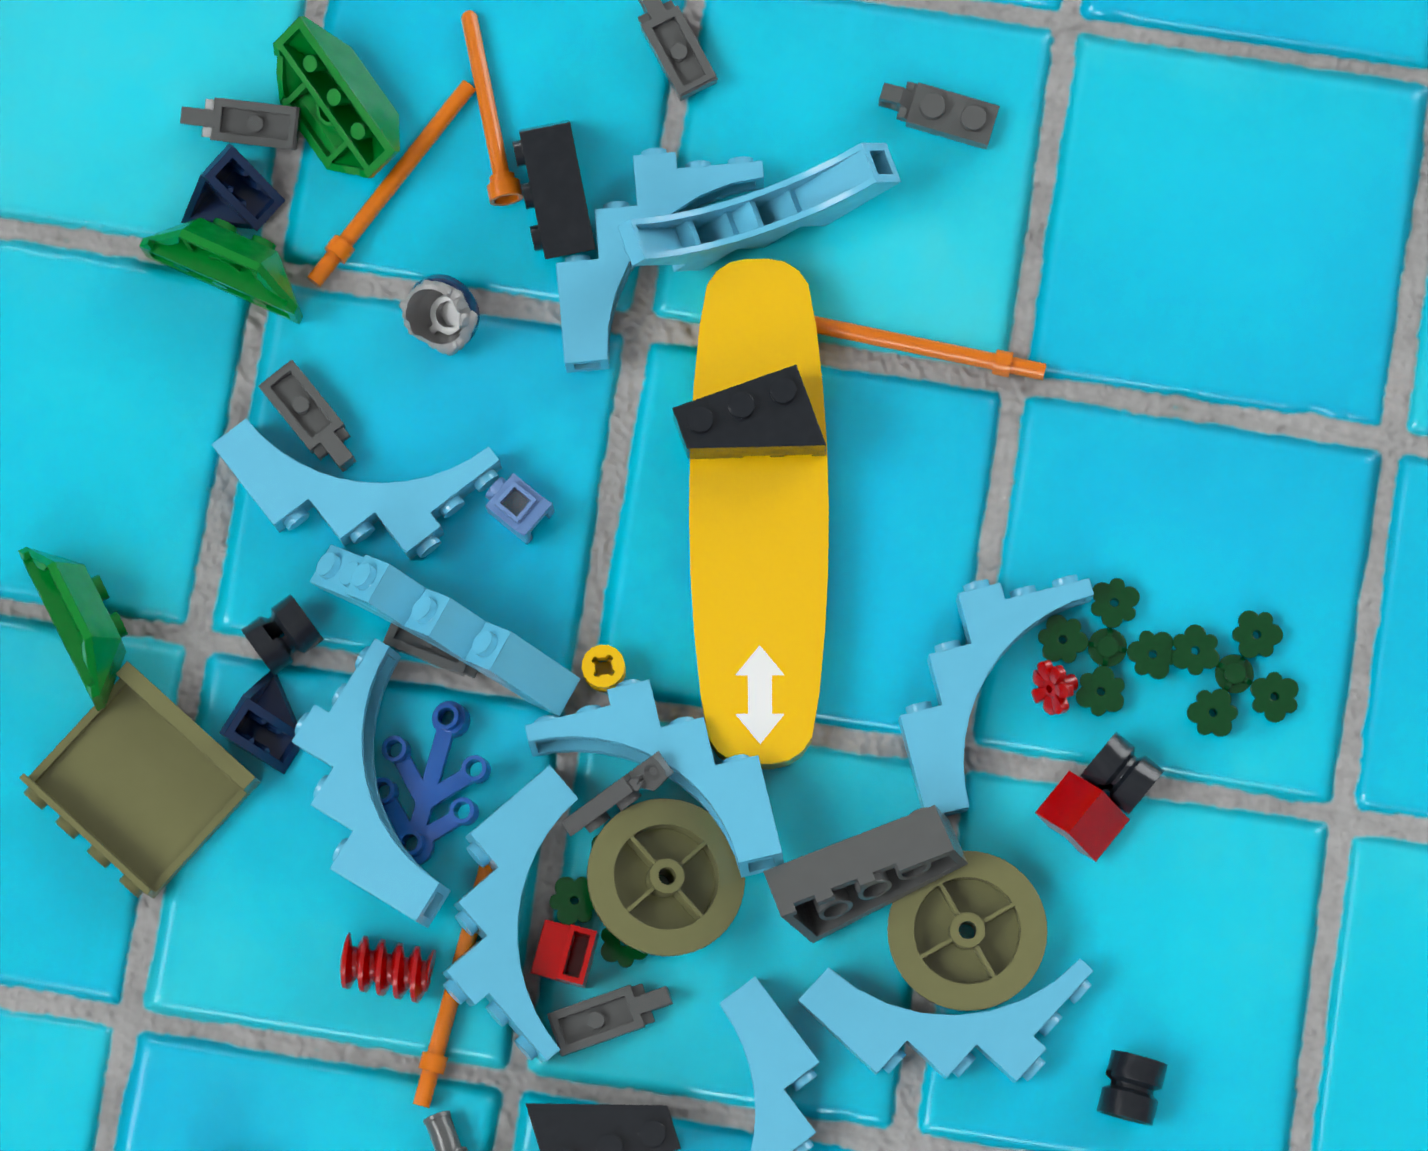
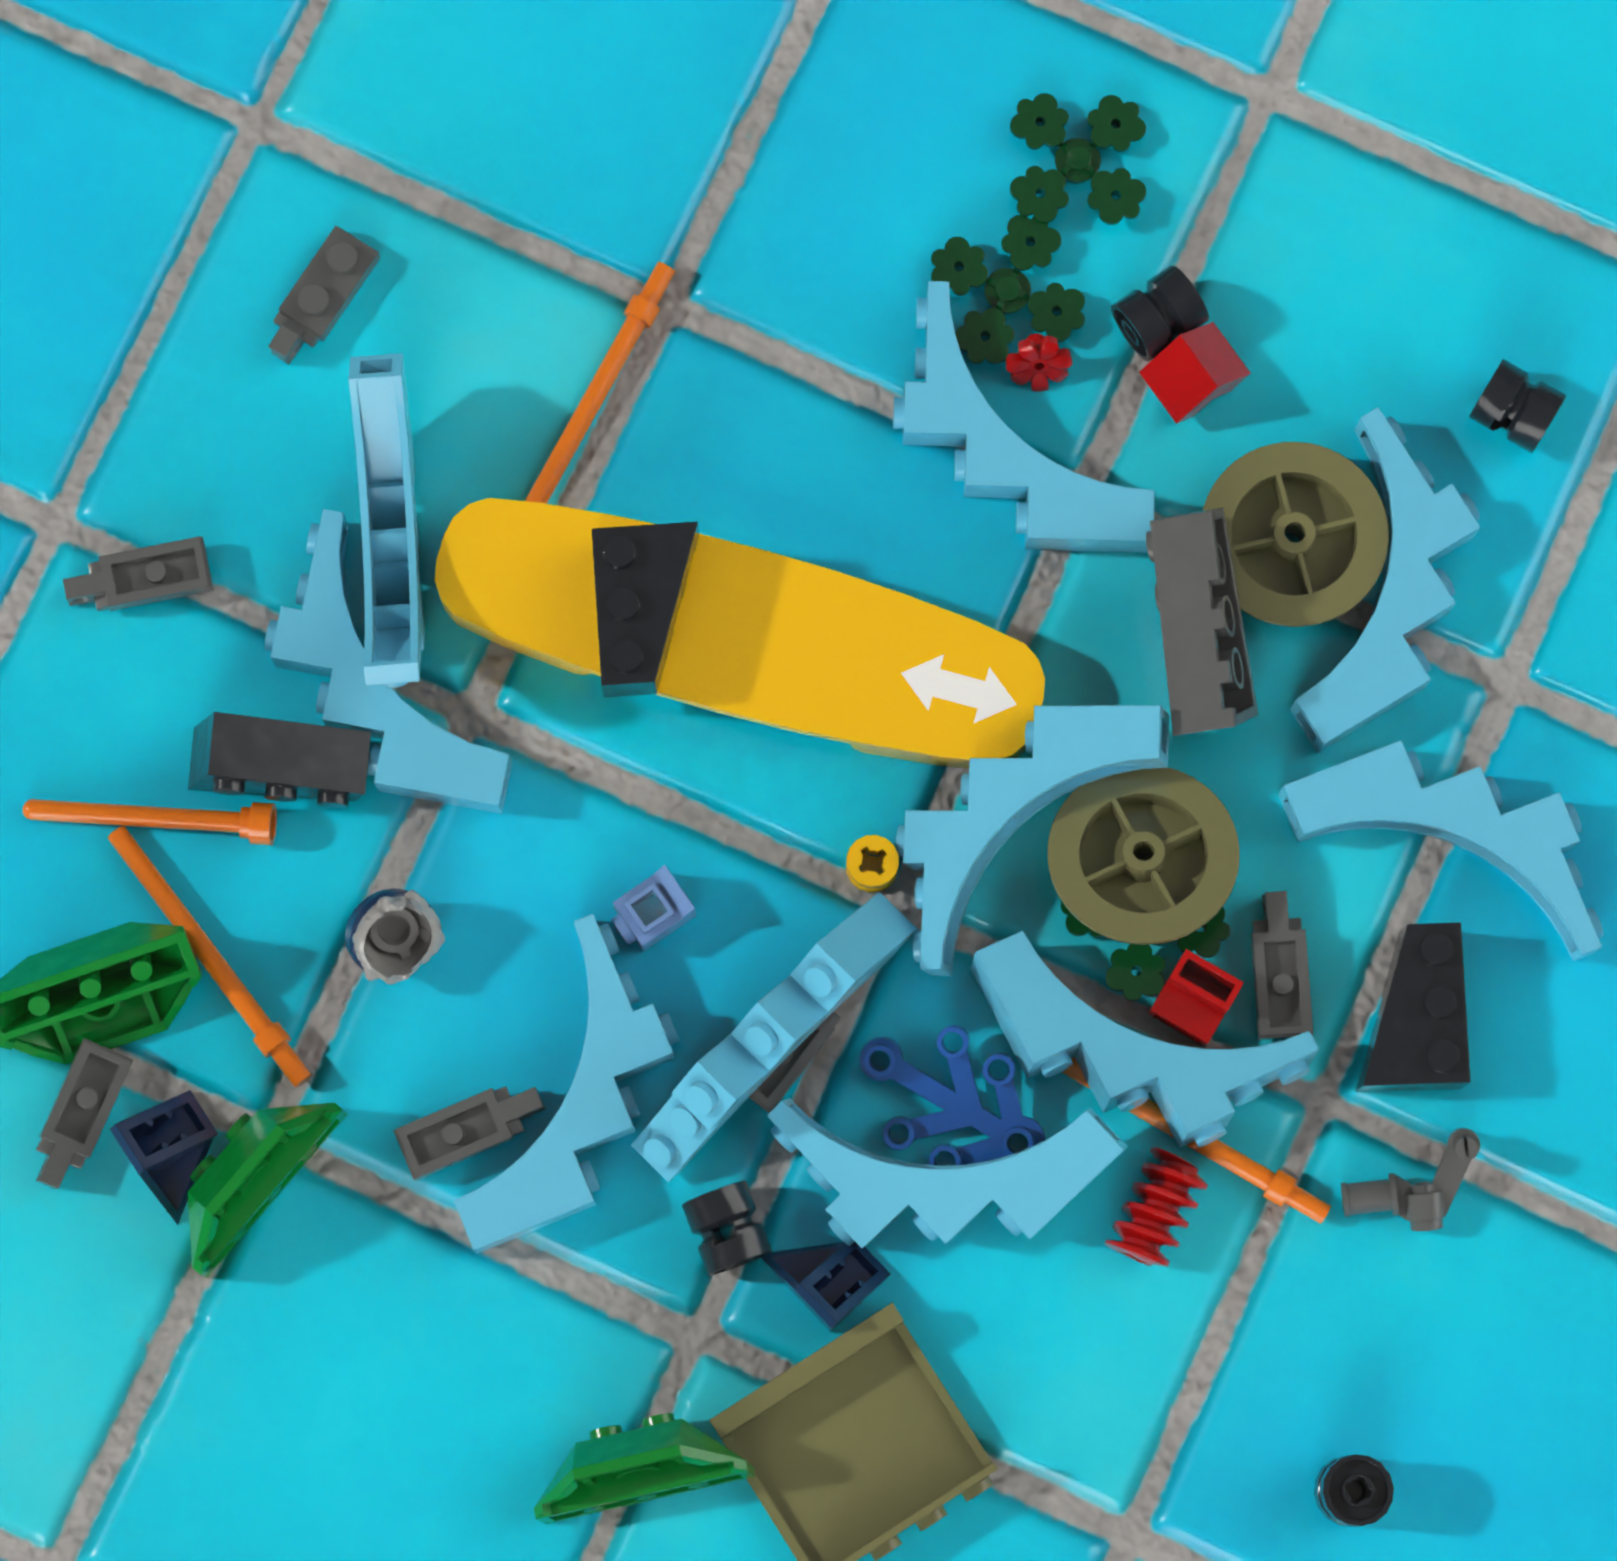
camera: 80 degrees left, 0 degrees up
dark grey hinge [562,751,674,836] -> none

